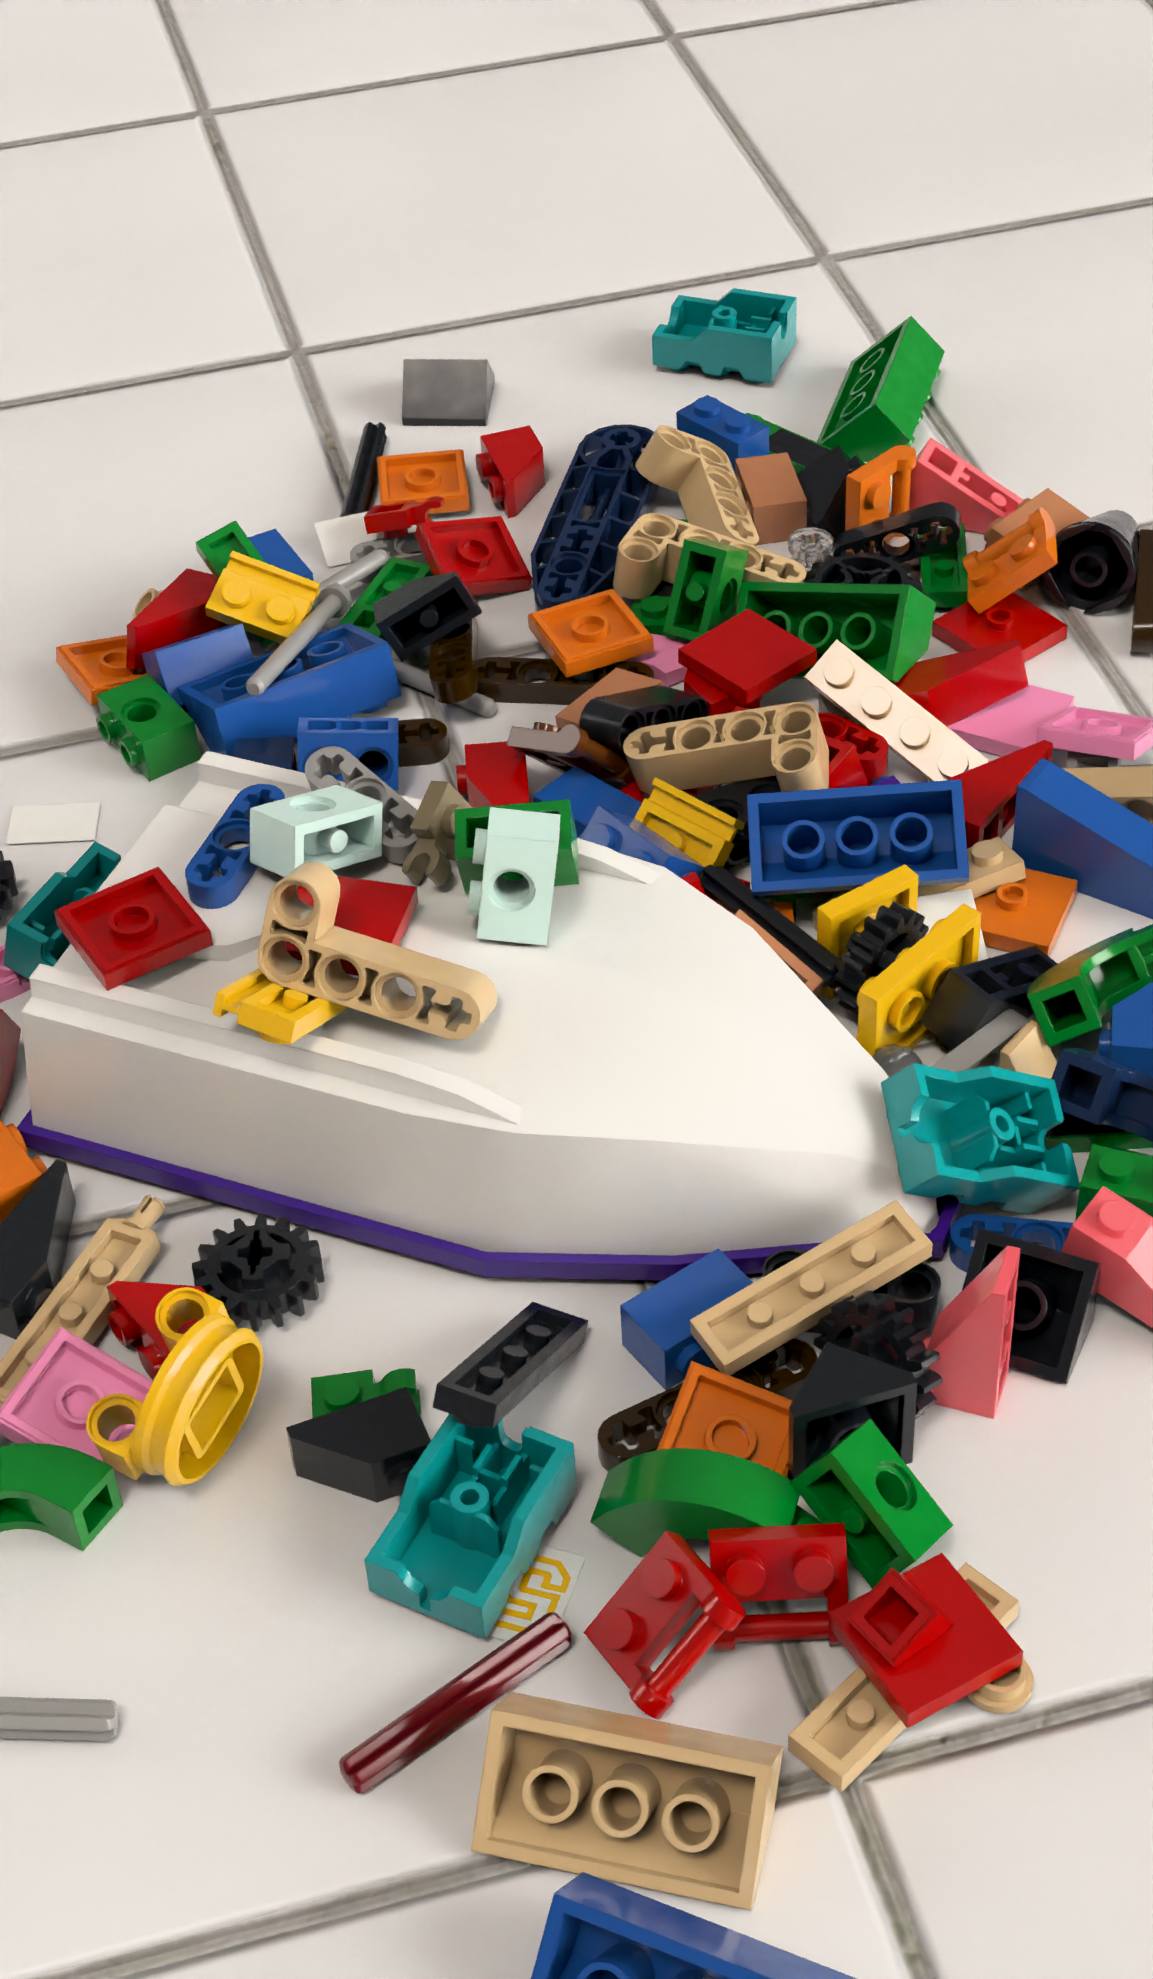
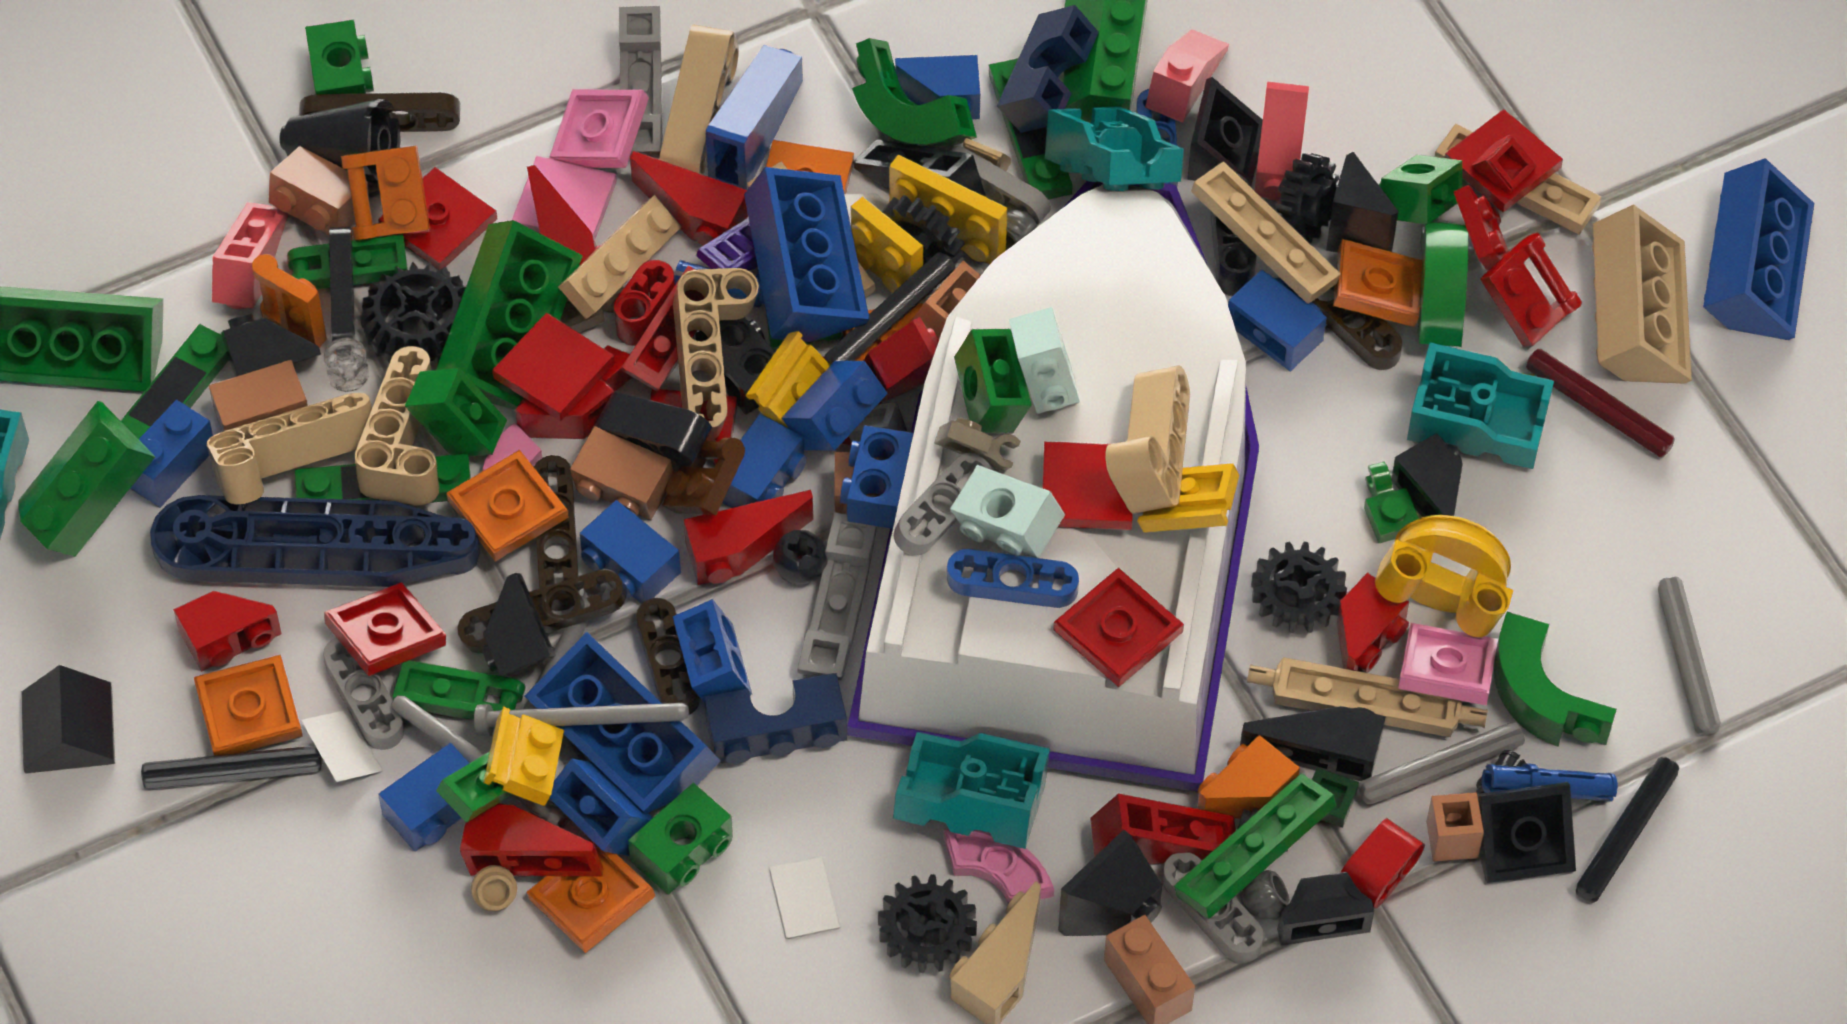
camera: 105 degrees left, 15 degrees up
red plate [363,496,444,538] -> none
black plate [432,1302,589,1428] -> none
none -> green slope [18,401,155,557]
none -> blue brick [580,500,681,604]

